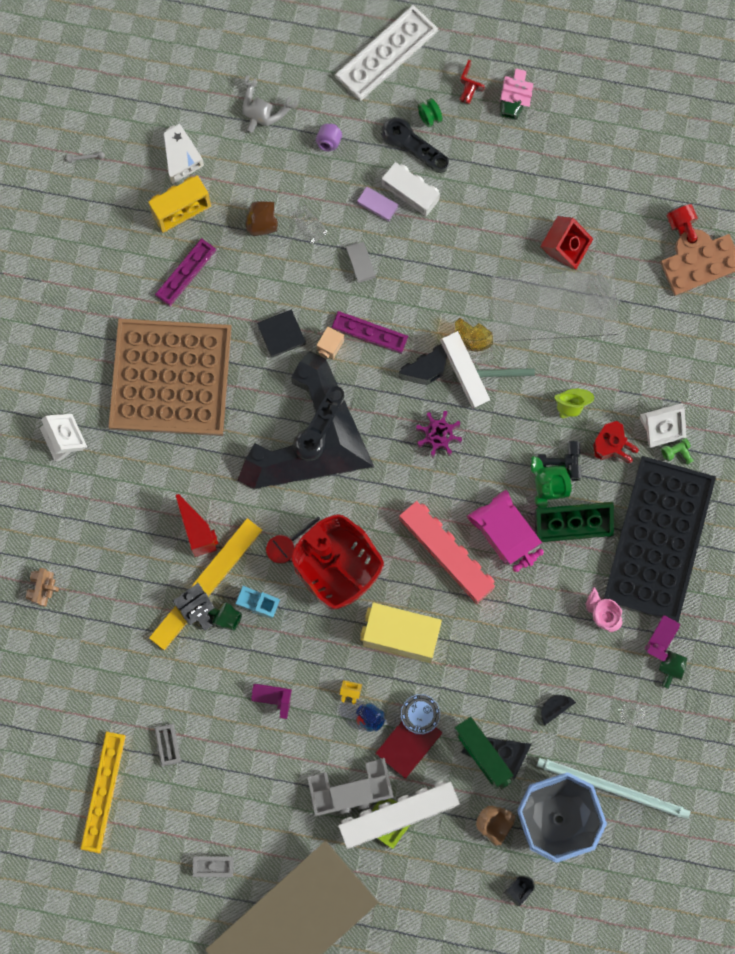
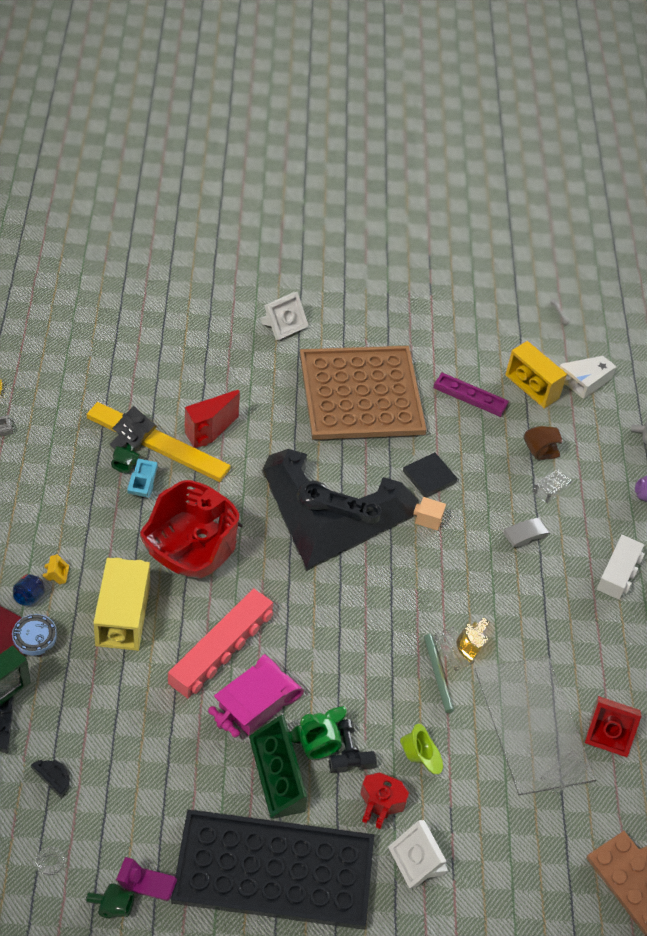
camera: 75 degrees right, 25 degrees down
medium nougat hips [26,568,59,607] -> none
magenta bracket [251,684,292,719] -> none
magenta tile [331,311,408,354] -> none
lavender tile [357,187,398,222] -> none
black slope [399,344,448,385] -> none
magenta gear [416,411,462,458] -> none
white tile [440,331,490,408] -> none
bright pink hair [585,587,622,633] -> none
bright green piece [661,438,694,465] -> none

